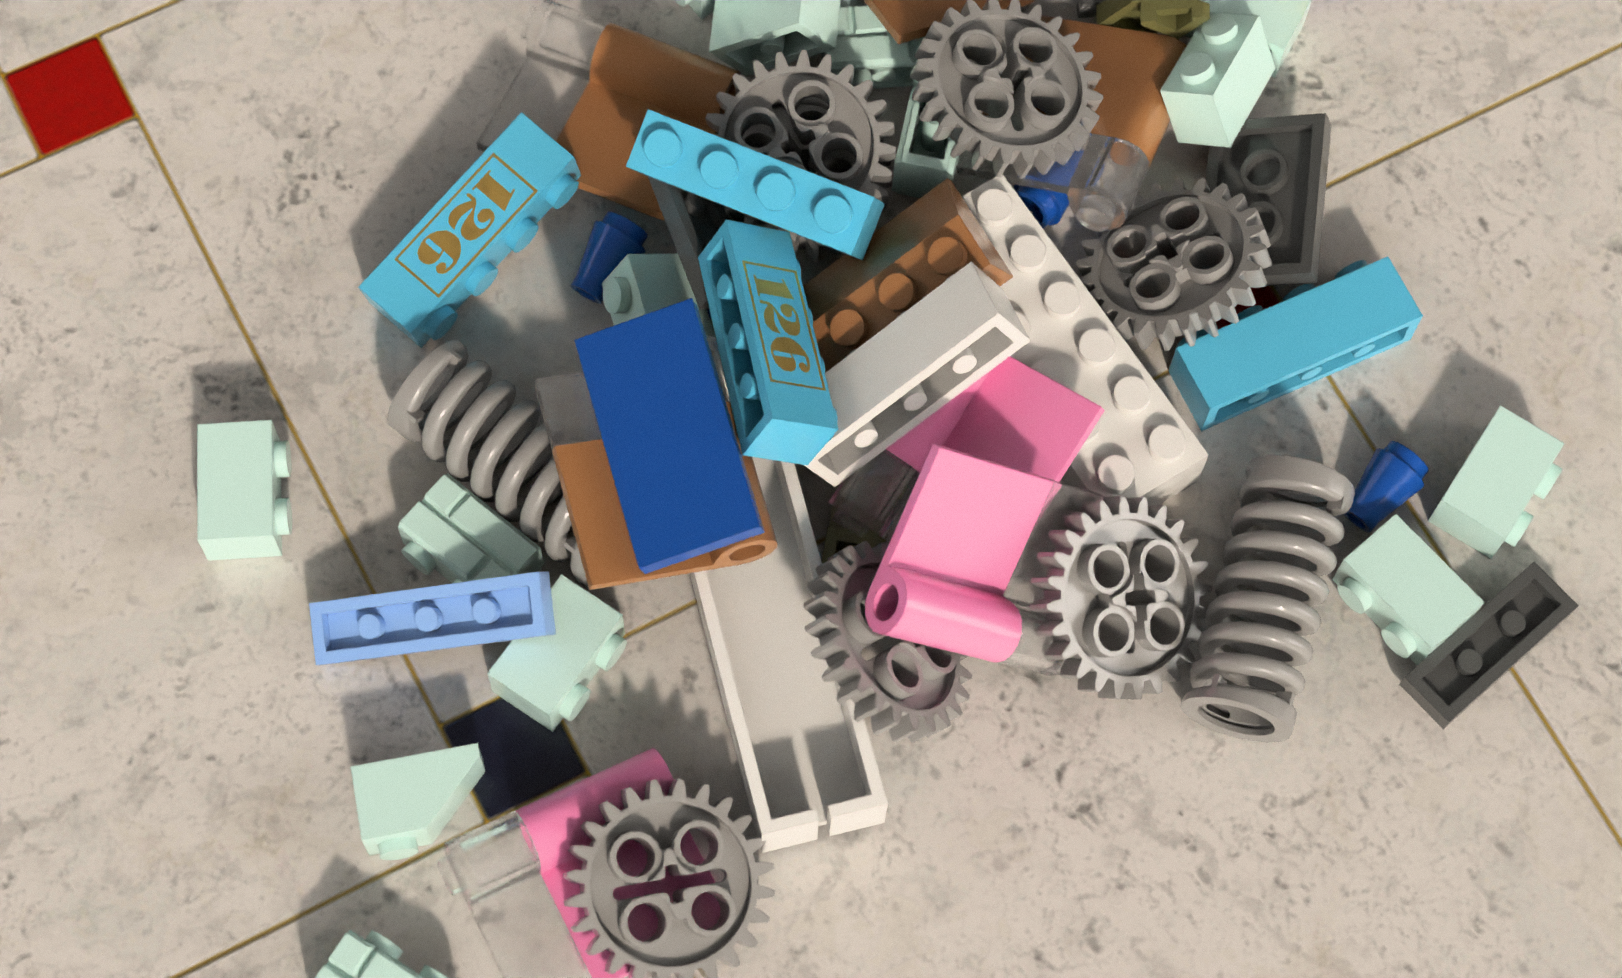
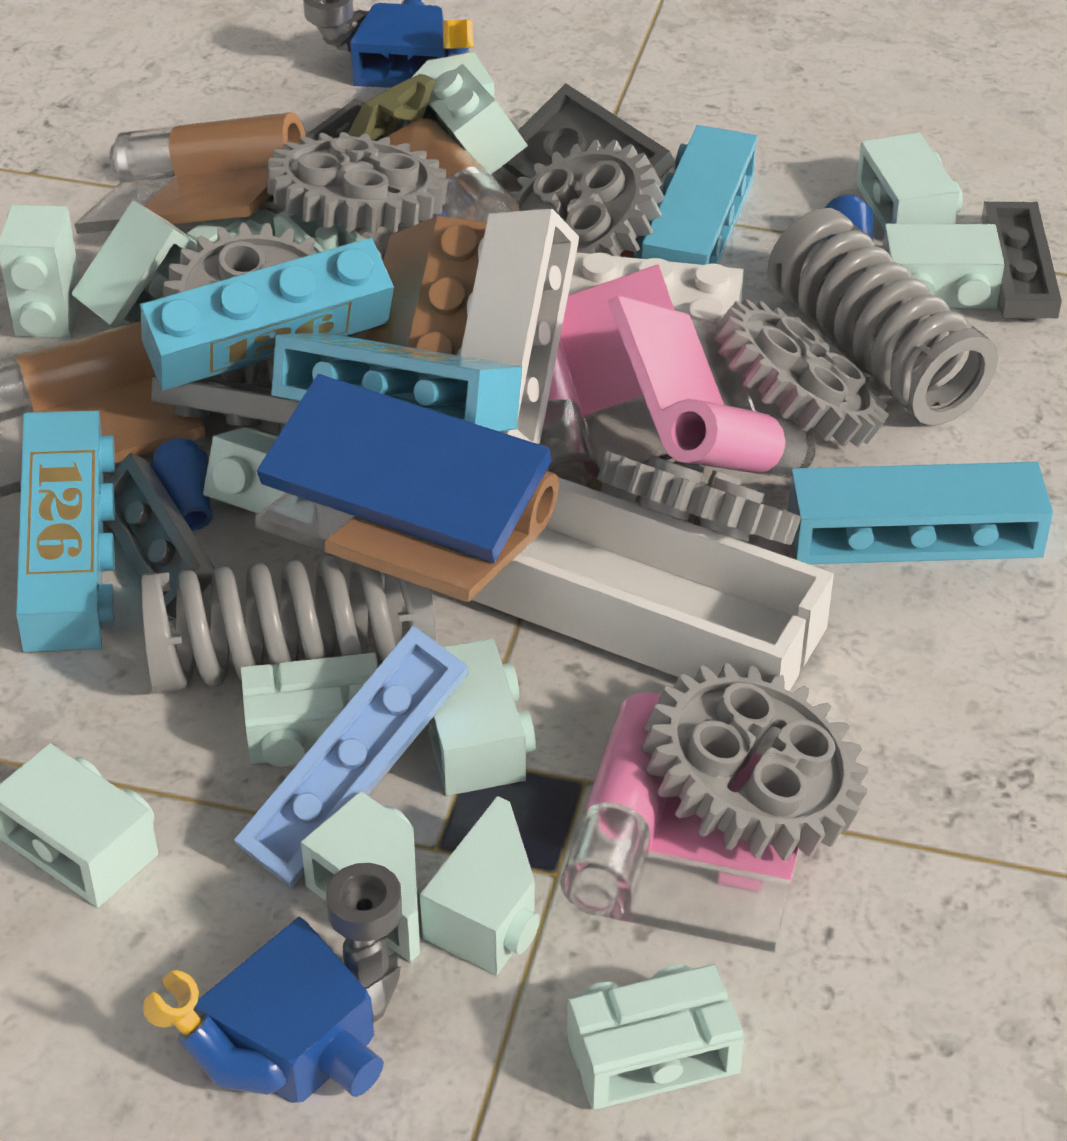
camera: 45 degrees left, 25 degrees down
none -> dark grey plate [105,453,215,619]
none -> blue torso [143,863,402,1103]
none -> light aqua slope [301,791,420,963]
none -> medium azure brick [787,462,1053,564]

